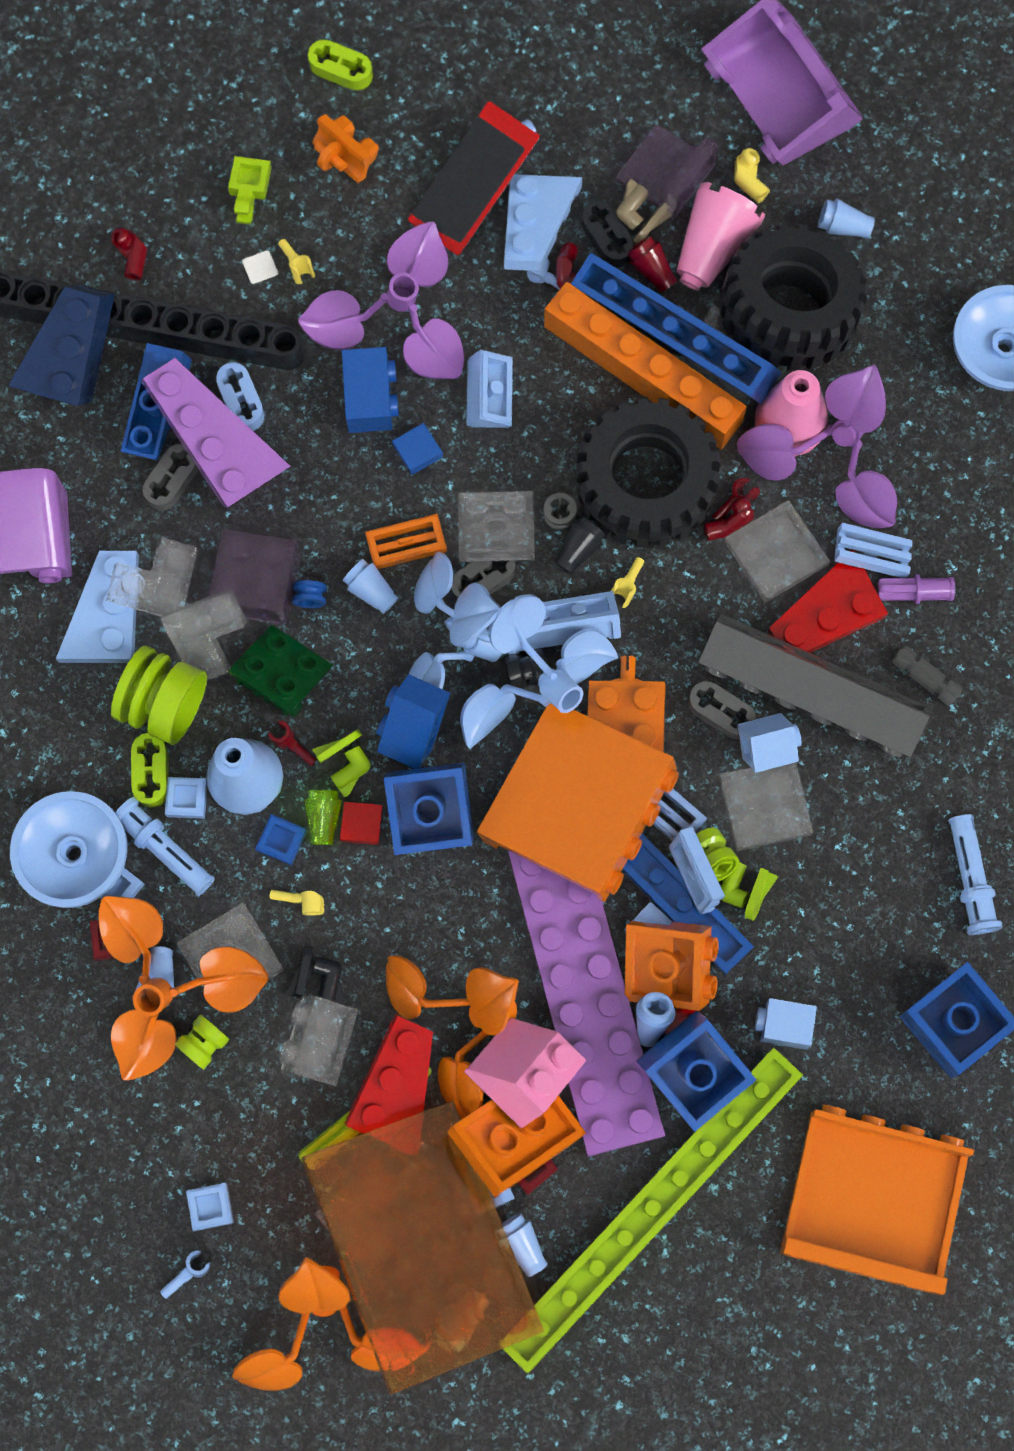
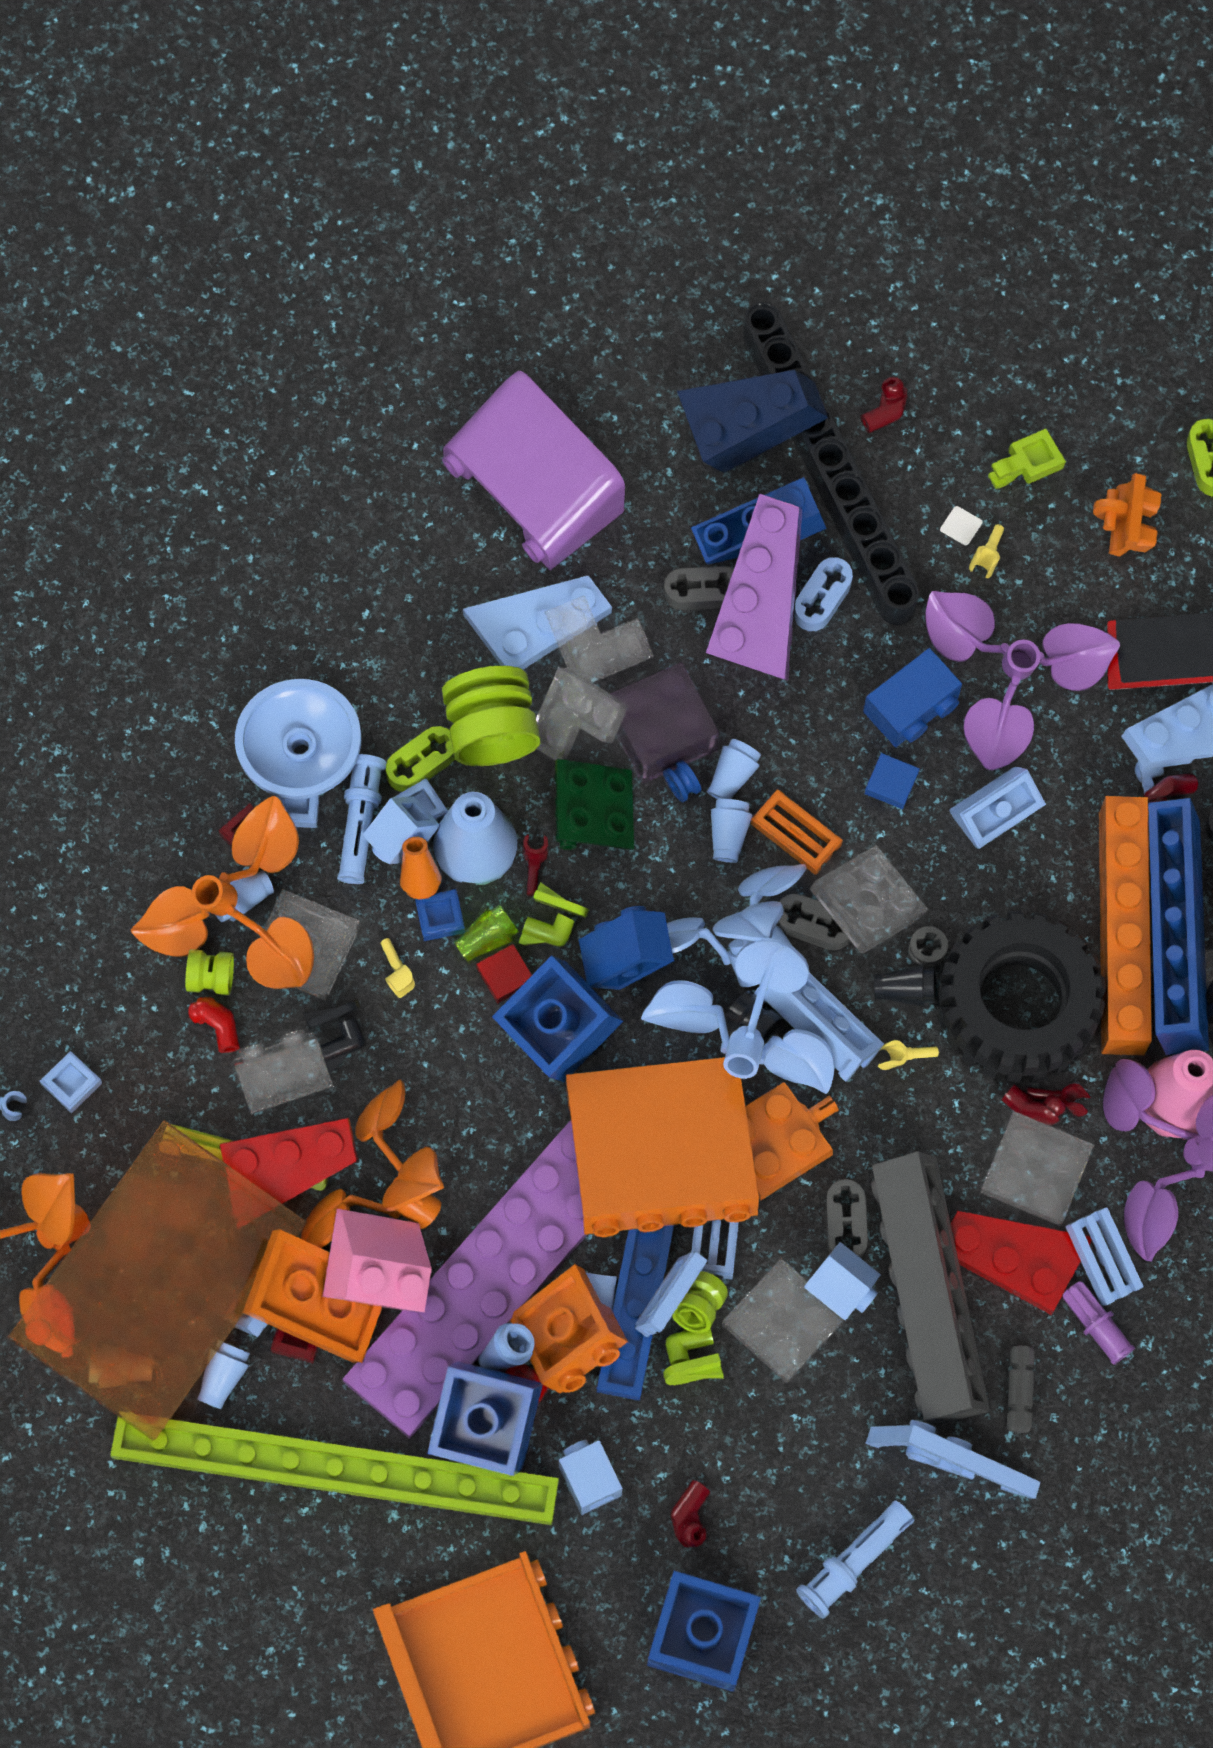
camera: 50 degrees right, 5 degrees down
none -> red arm [188,997,240,1053]
none -> light blue brick [363,796,440,864]
none -> orange cone [400,837,442,899]
none -> dark red arm [670,1480,711,1548]
none -> light blue cone [707,739,761,799]
none -> light blue wing [866,1420,1040,1499]

